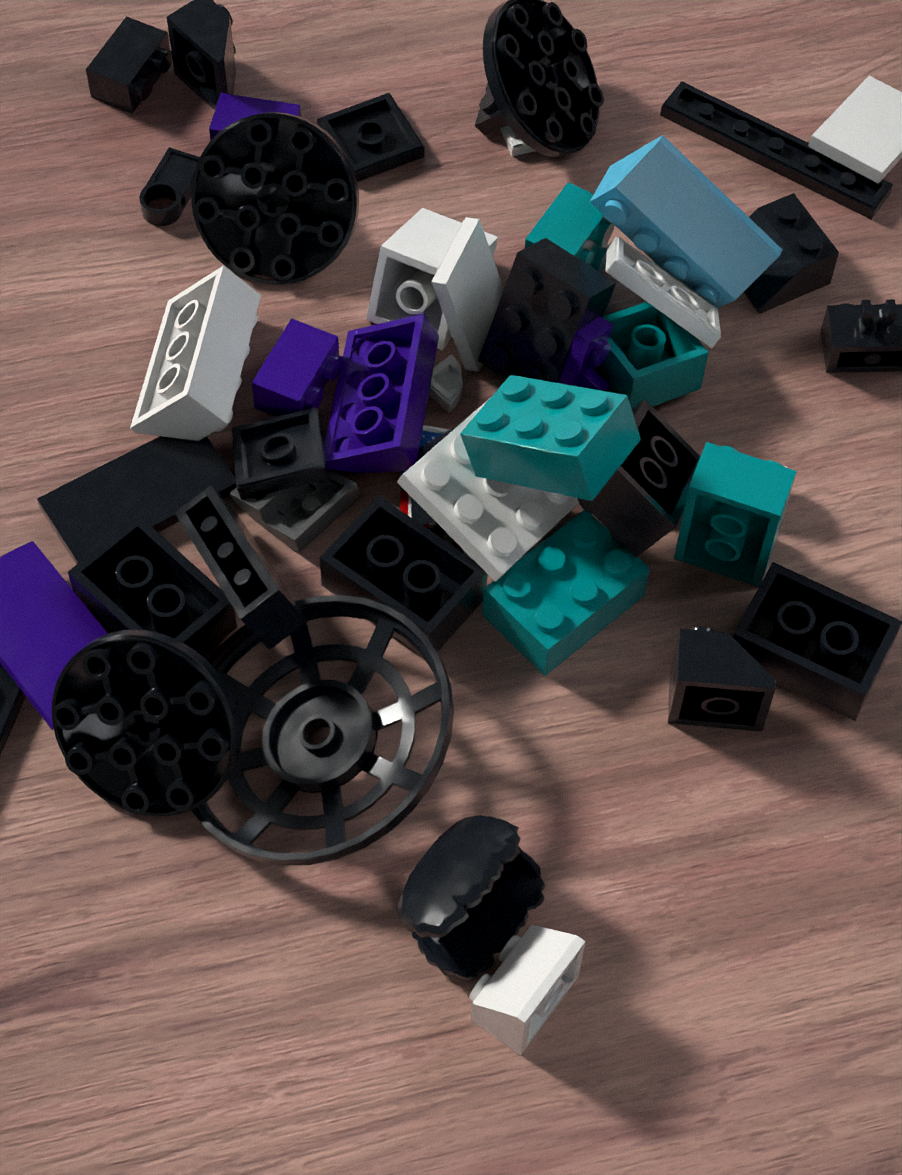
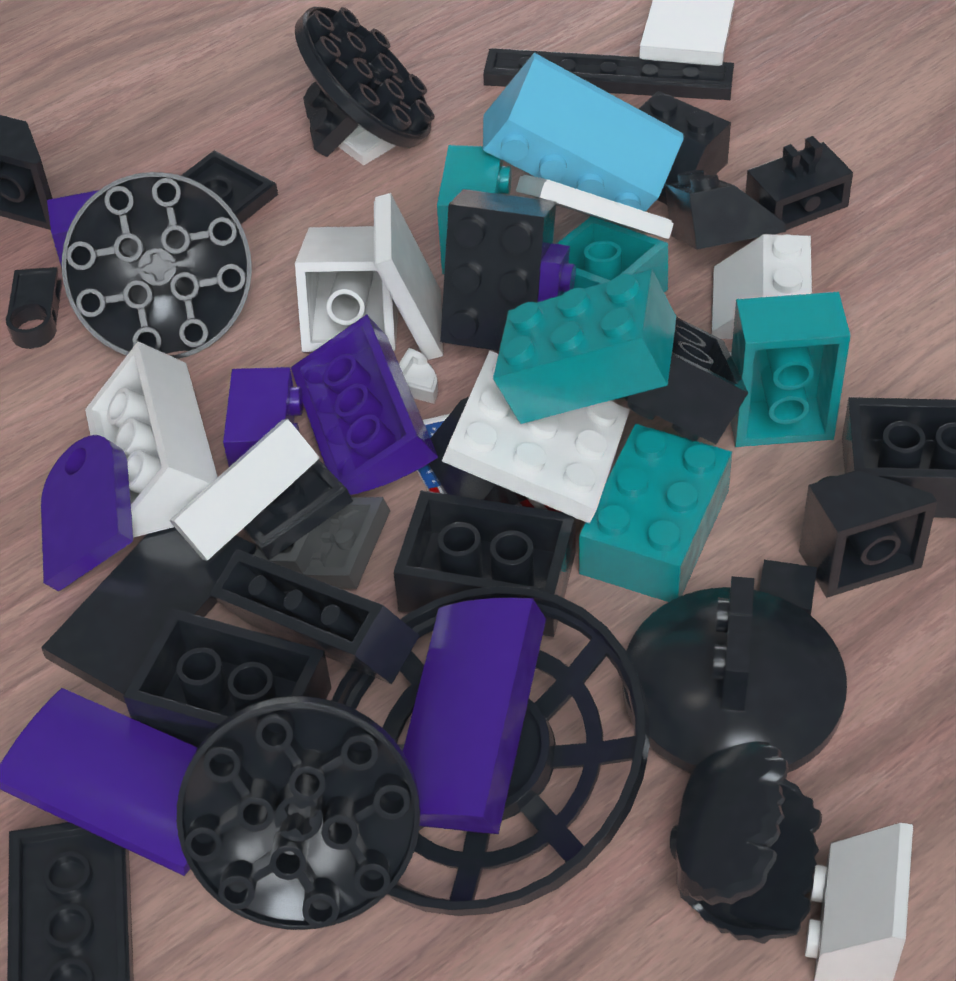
camera: 20 degrees left, 10 degrees down
none -> dark purple tile [41,435,134,591]
none -> white tile [170,419,320,560]
none -> dark purple slope [403,598,546,834]
none -> black bracket [622,576,847,774]
none -> black slope [665,170,786,250]
none -> white slope [712,234,812,339]
none -> black tile [759,559,817,615]

